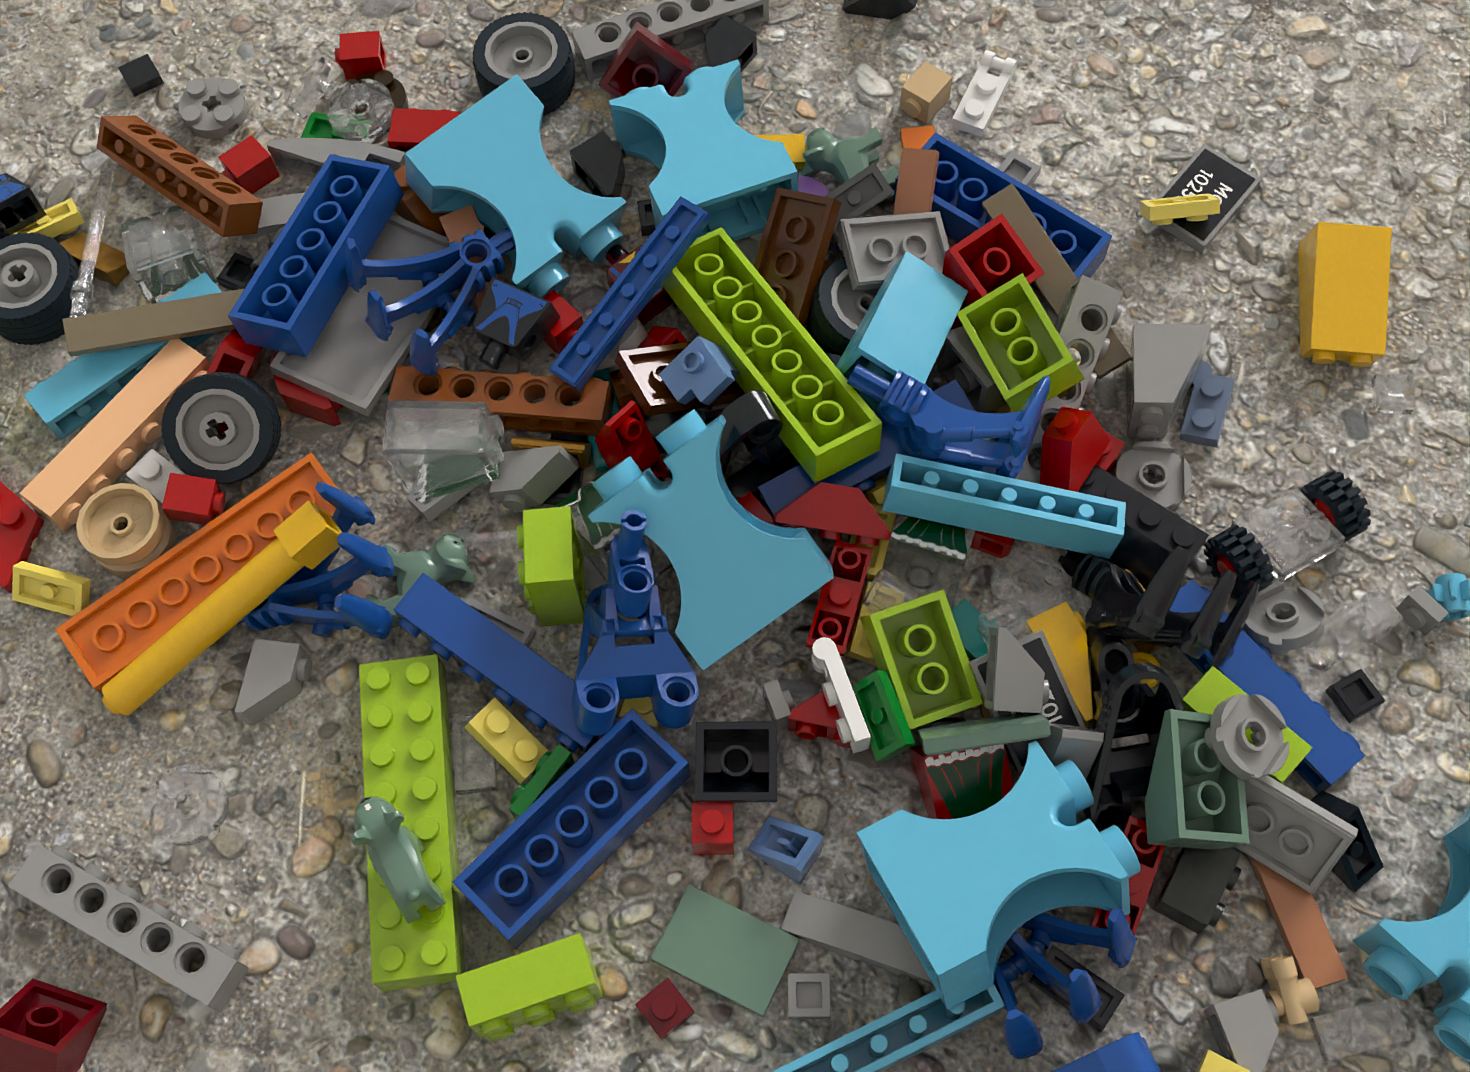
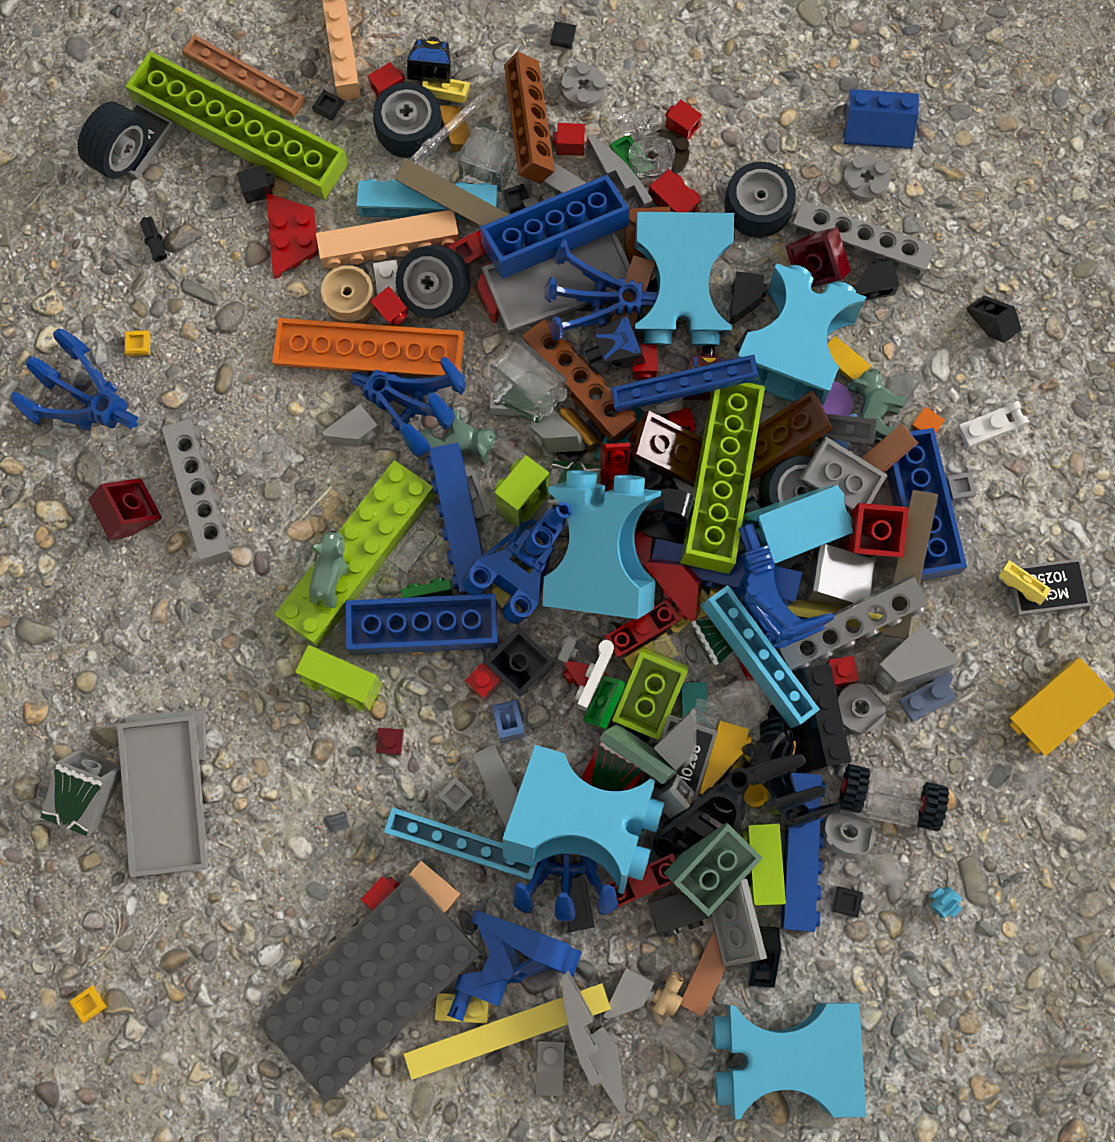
camera: 40 degrees right, 10 degrees up
light yellow plate [12,561,91,616] -> none
yellow brick [102,500,342,716] -> none
light yellow plate [464,697,548,784] -> none
sand green tile [651,884,800,1018] -> none
medium blue brick [659,336,740,406] -> none
tan brick [900,61,953,124] -> none
lime brick [956,273,1085,412] -> none
red slope [1040,407,1111,492] -> none
light grey plate [1205,694,1289,781] -> none
light grey plate [1396,585,1449,636] -> none

